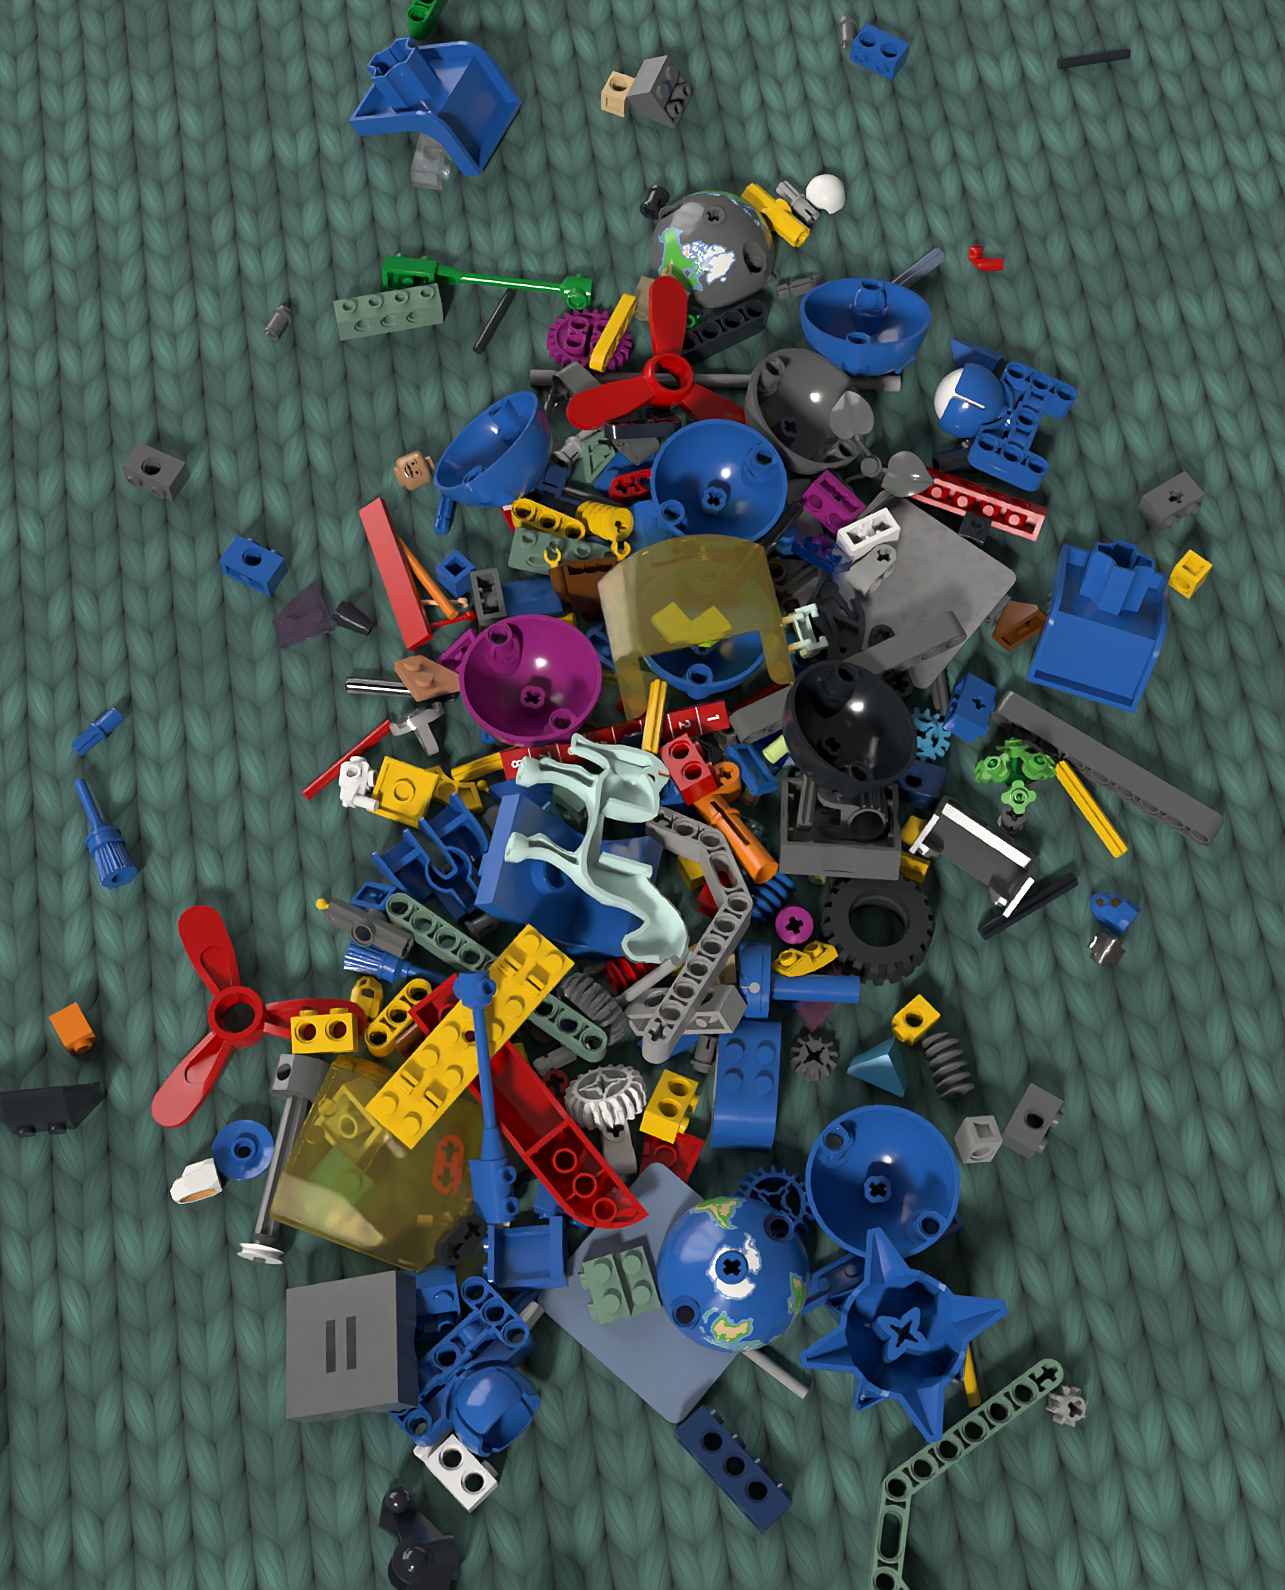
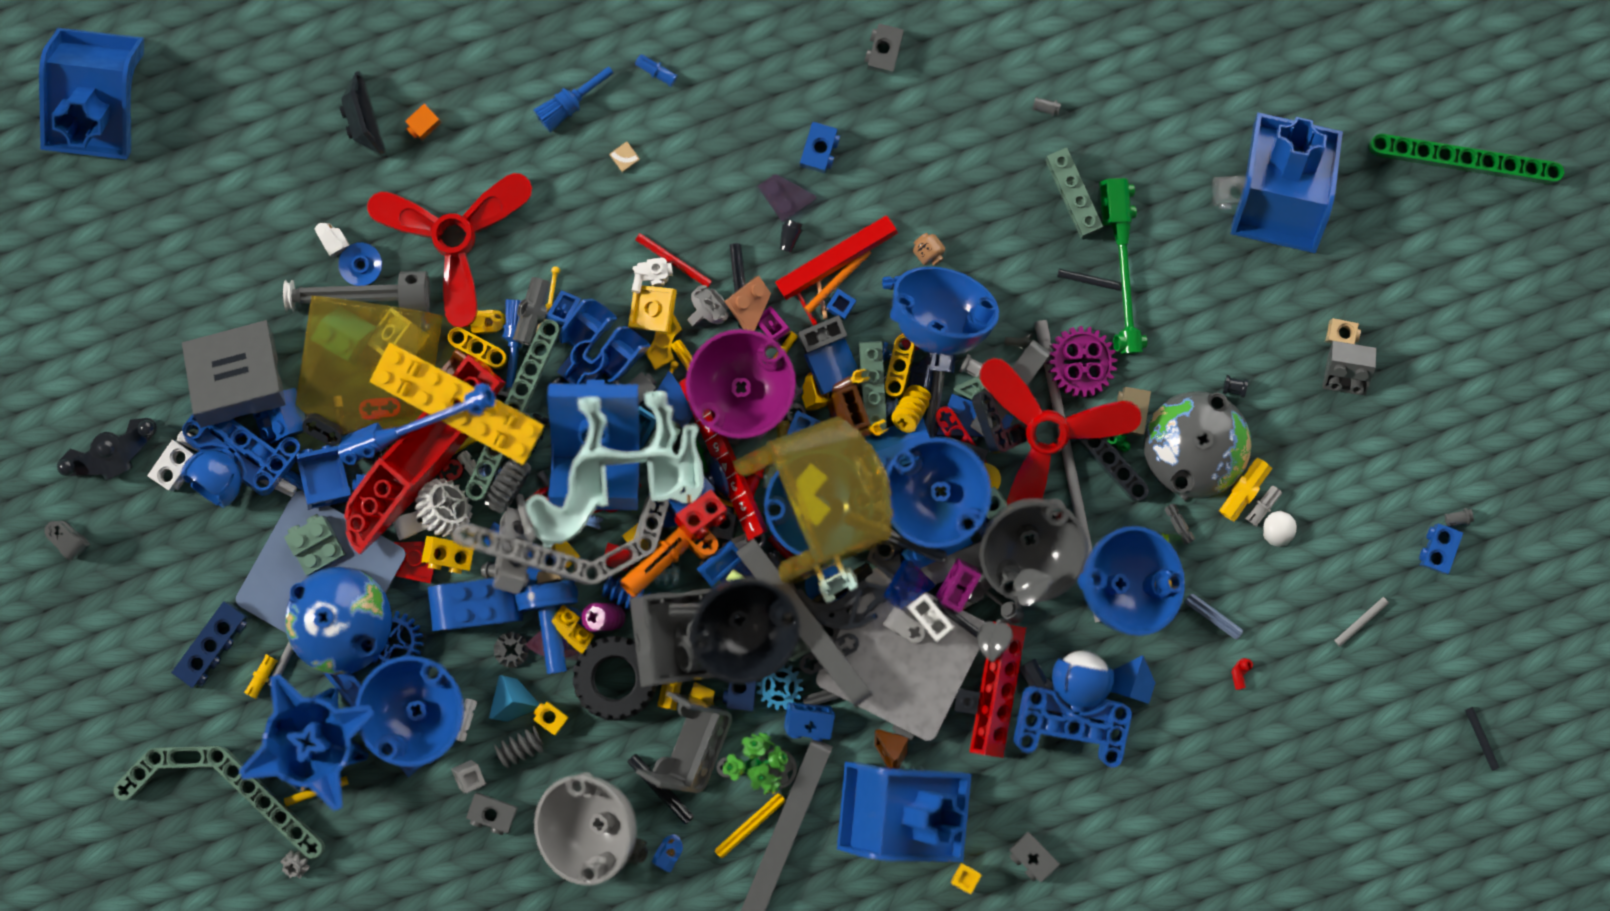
camera: 85 degrees right, 20 degrees up
yellow brick [291,1008,359,1055] -> none
yellow beam [590,293,638,372] -> none
yellow axle [641,679,668,755] -> none
none -> yellow pin [244,654,278,699]
none -> light grey piece [534,772,637,885]
none -> tan tile [609,142,640,173]
none -> light grey bar [1334,597,1389,647]

